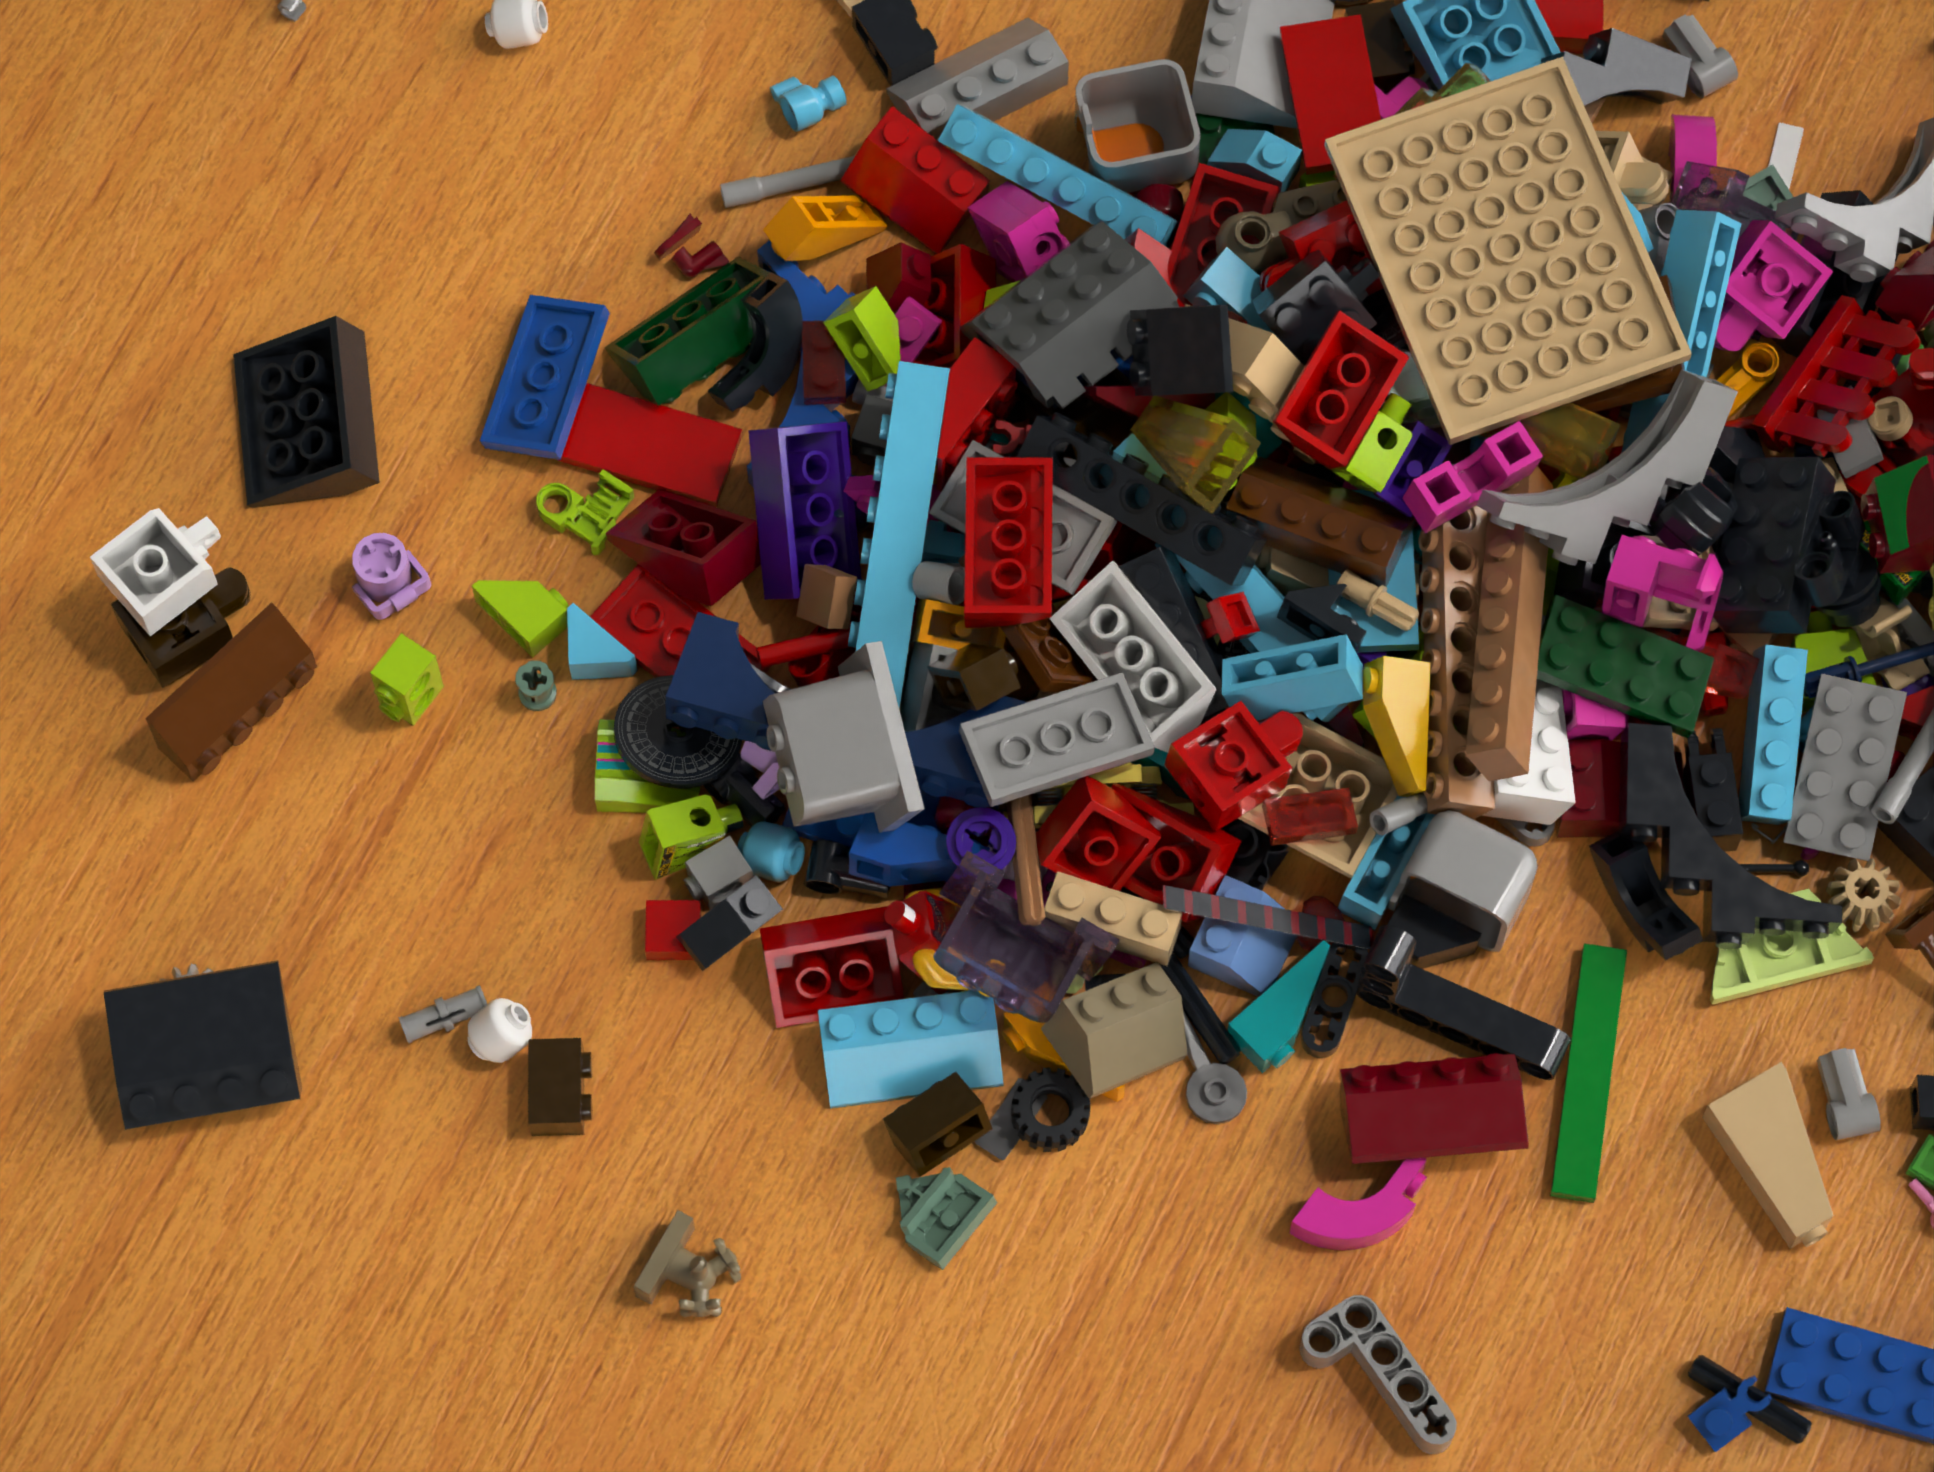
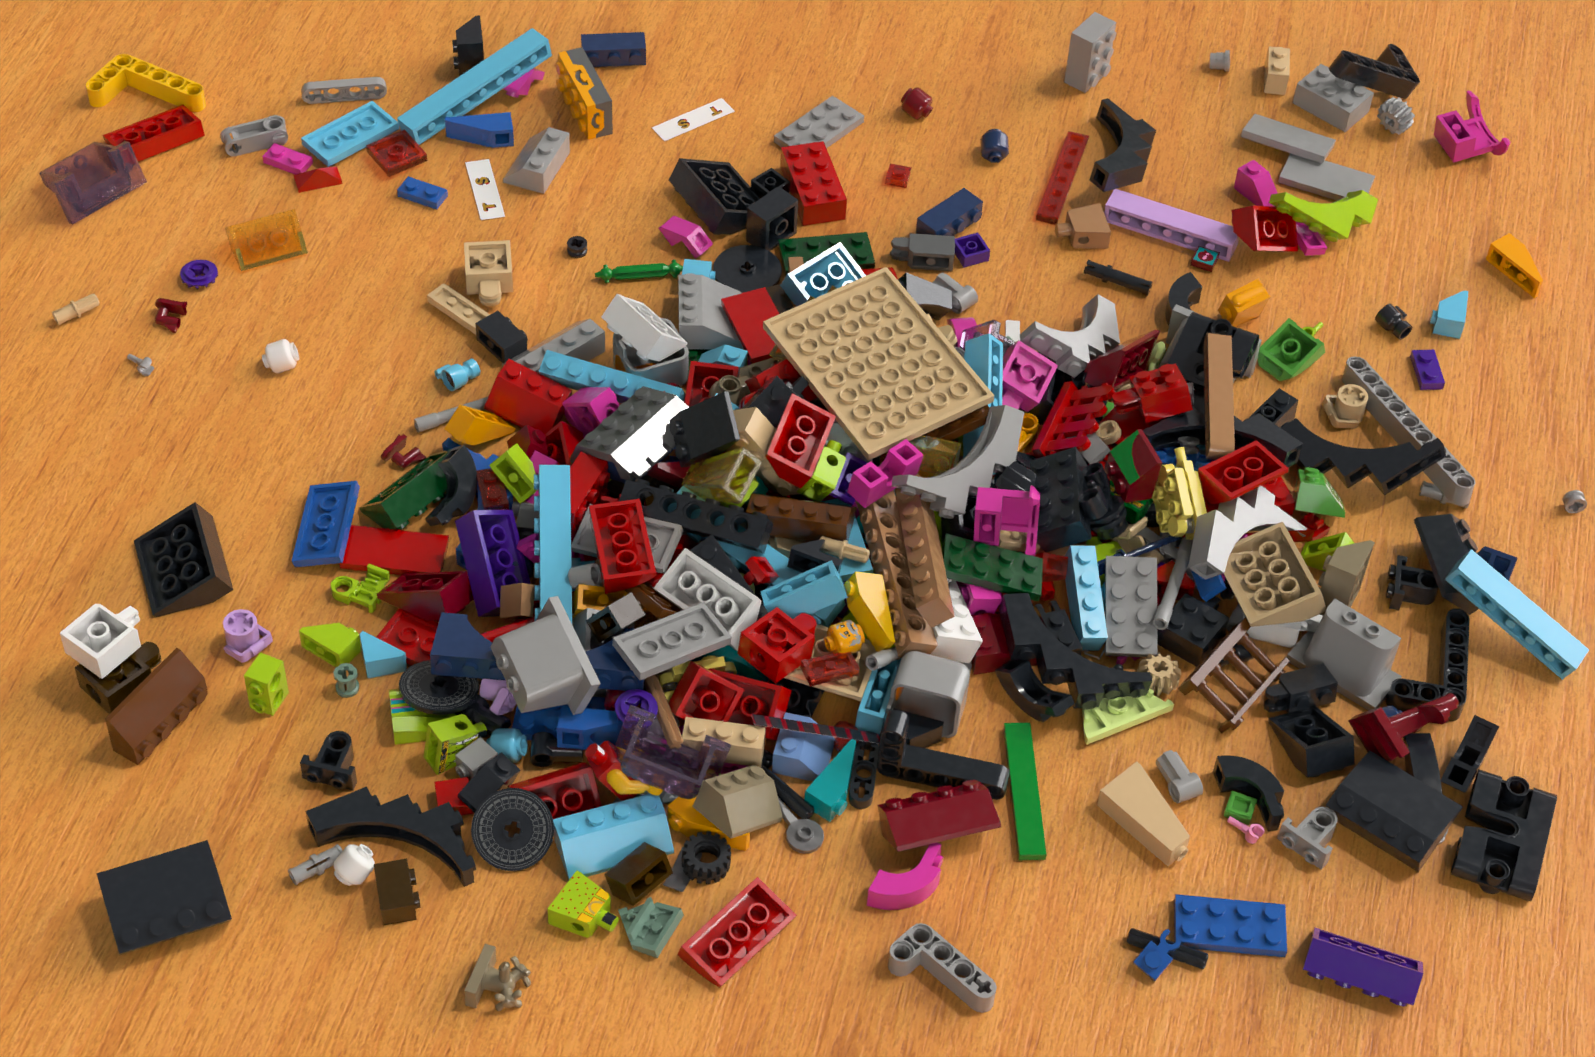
camera: 15 degrees left, 20 degrees down
none -> black pin [300,731,357,791]
none -> black arch [305,787,476,887]
none -> black piece [471,788,554,871]
none -> lime torso [547,871,619,938]
none -> white slope [601,294,688,362]
none -> red slope [677,877,797,988]
none -> light orange head [824,620,865,658]

